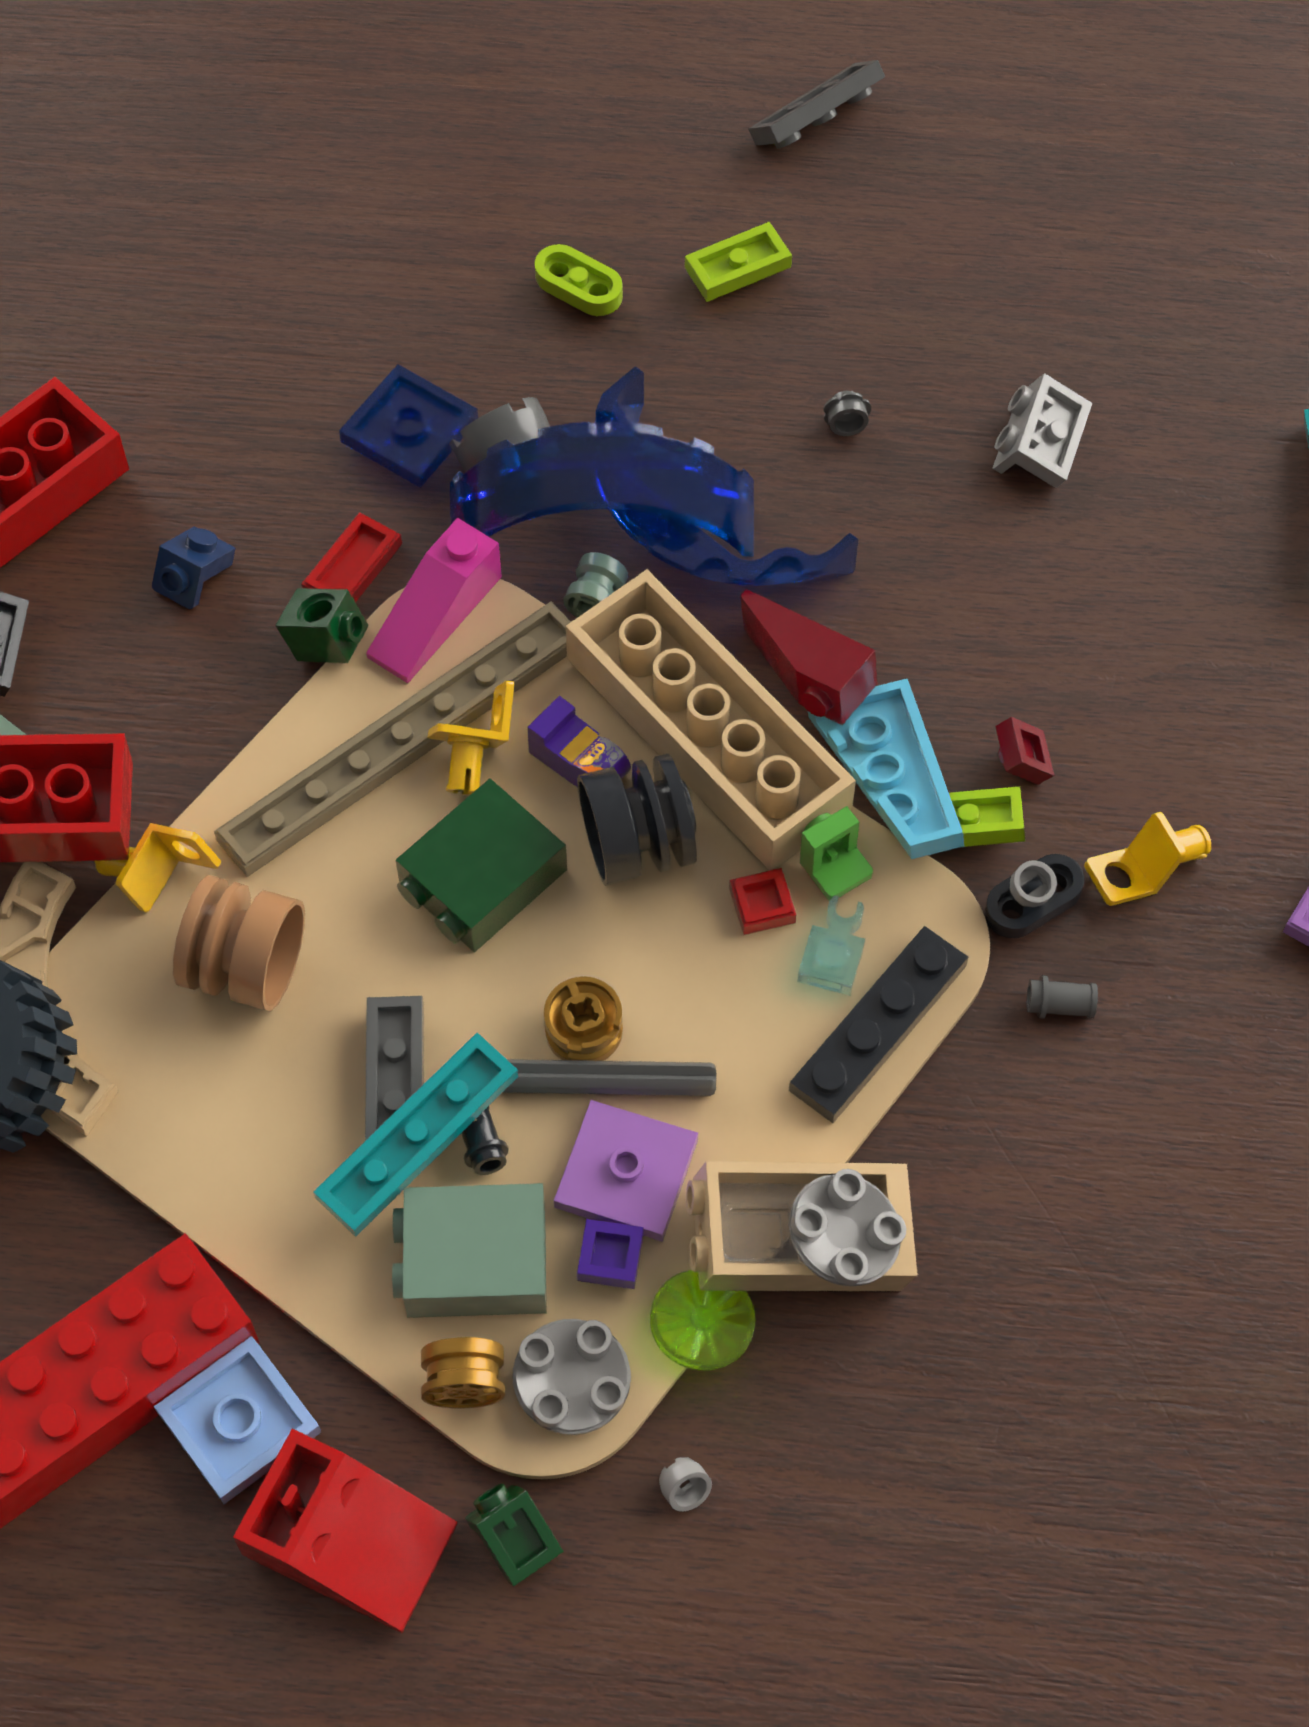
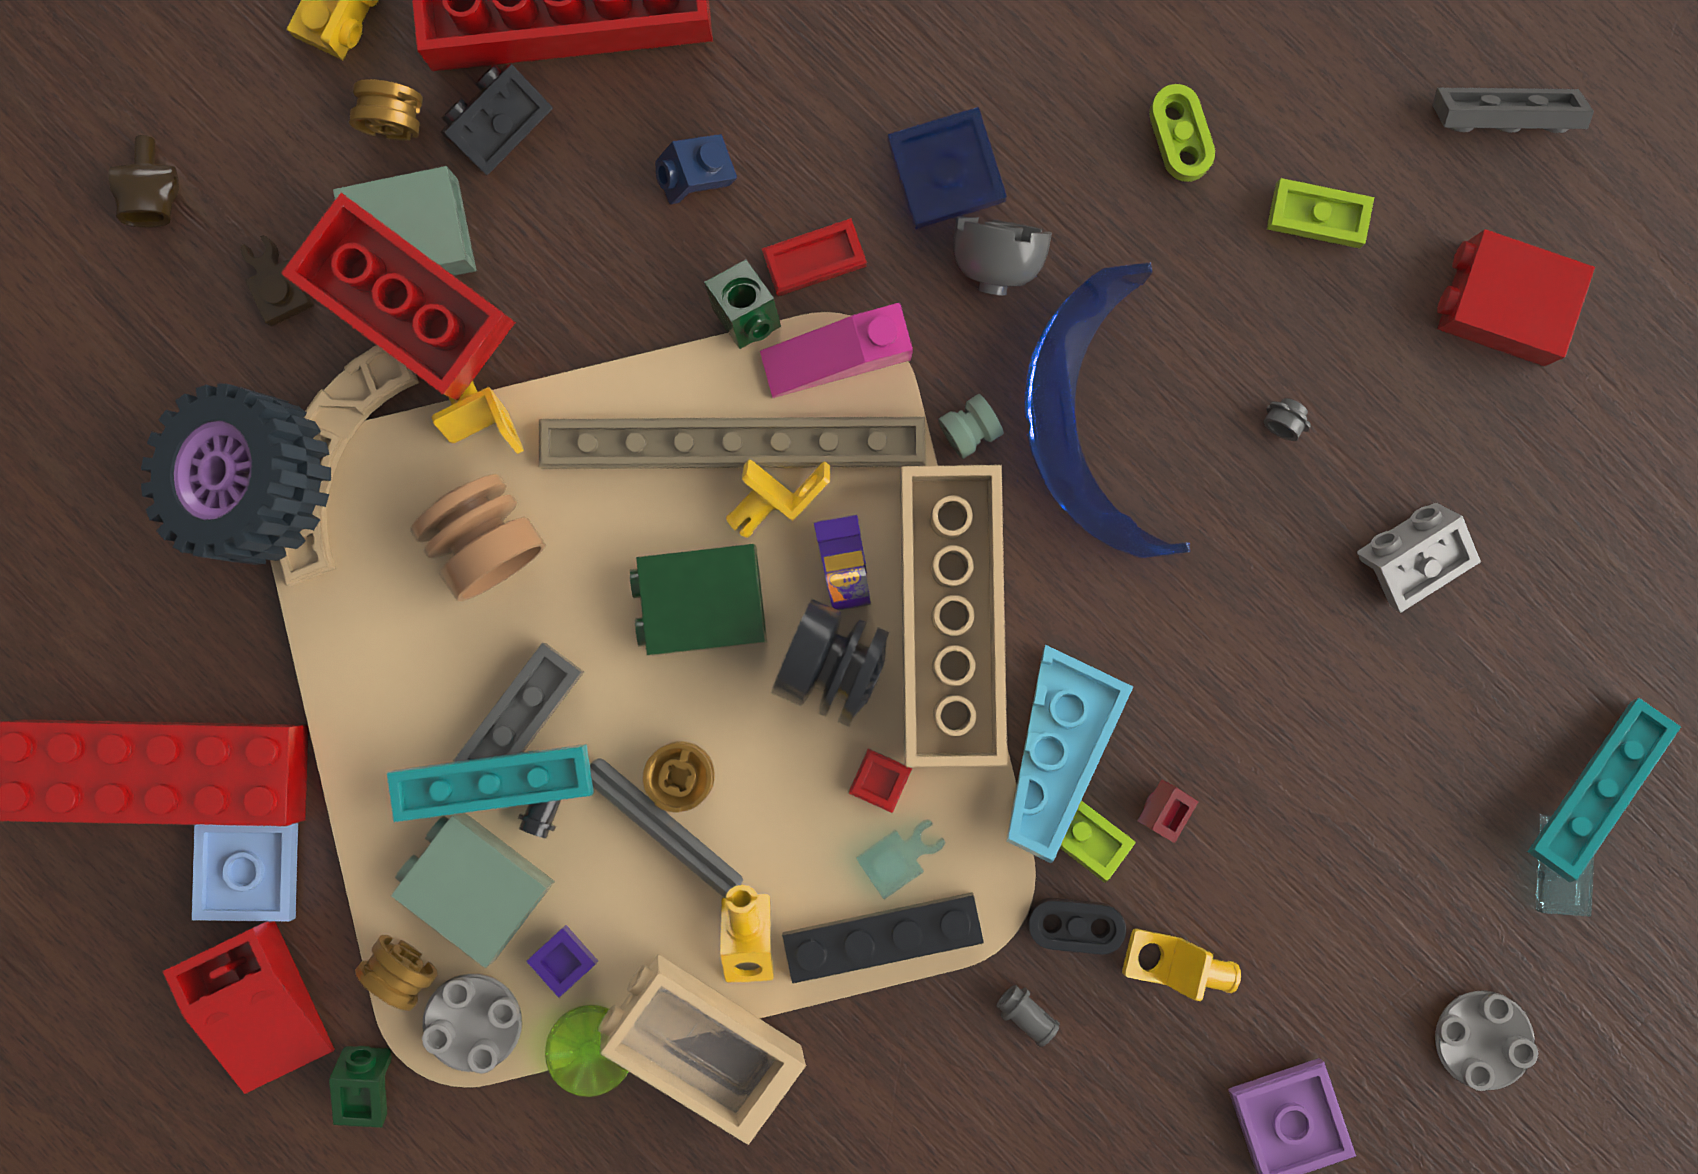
camera: 40 degrees right, 25 degrees up
clear blue windscreen [450,422,754,557] -> none
medium lavender plate [554,1100,698,1242] -> none
light grey hinge [659,1457,712,1511] -> none
dark red slope [740,589,877,725] -> none
light grey dish [789,1169,906,1286] -> none
bright green bracket [800,806,873,901] -> none
light grey hinge [1010,860,1057,907] -> none
none -> yellow bracket [720,885,774,982]
none -> red brick [1437,229,1595,366]

